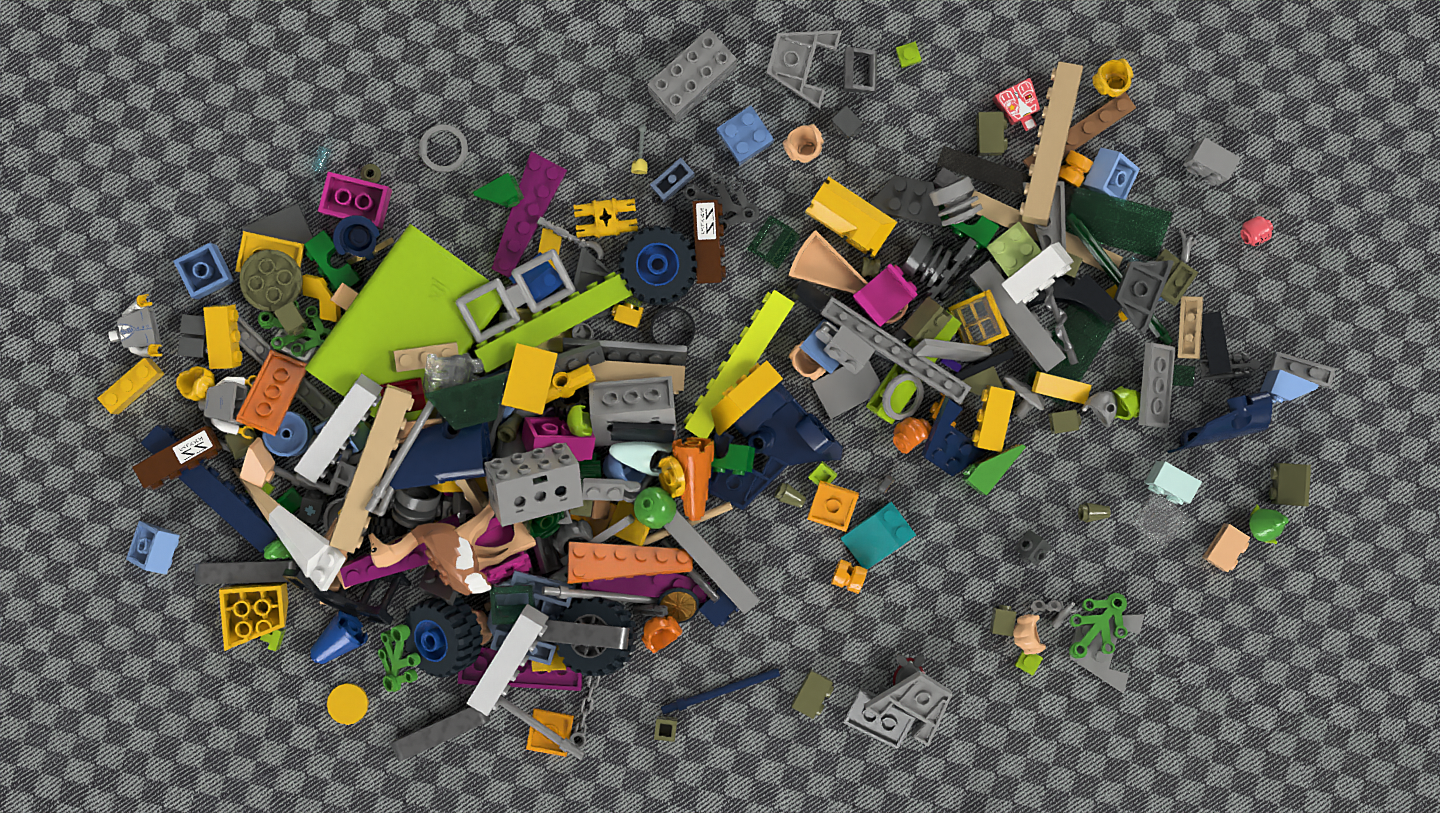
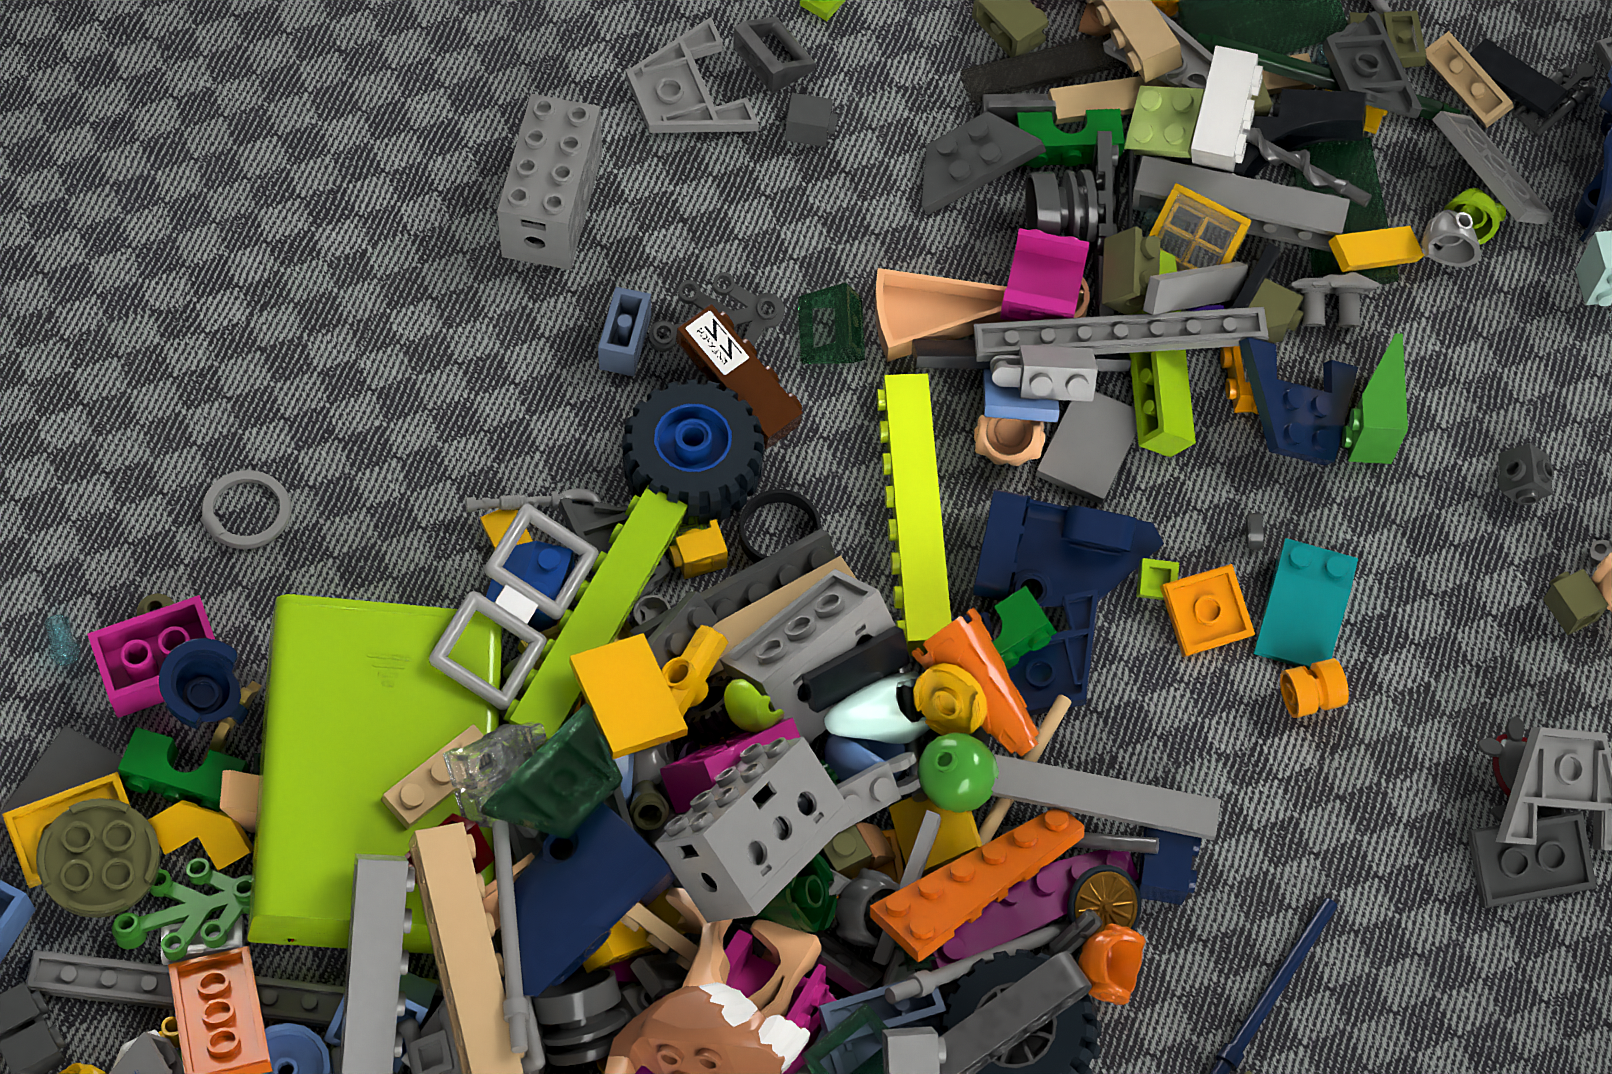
camera: 40 degrees left, 25 degrees down
yellow brick [203,304,243,369] -> none
olive brick [274,301,308,336] -> none
green slope [473,173,524,208] -> none
magenta wing [491,151,567,278] -> none
yellow pin [573,198,638,238] -> none
hinge [631,124,648,174] -> none
yellow wedge [711,360,783,436] -> none
medium blue brick [717,106,774,166] -> none
olive cone [774,482,806,508] -> none
light nougat hair [782,124,824,163] -> none
olive brick [791,669,834,719] -> none
yellow brick [805,176,897,258] -> none
olive wheel [860,257,880,279] -> none
light grey piece [882,373,924,420] -> none
orange hair [893,417,932,454] -> none
light grey wheel [929,176,983,226] -> none
yellow brick [972,385,1015,452] -> none
olive brick [1048,410,1081,434] -> none
olive cone [1078,502,1111,523] -> none
clear green tile [1172,365,1195,387] -> none

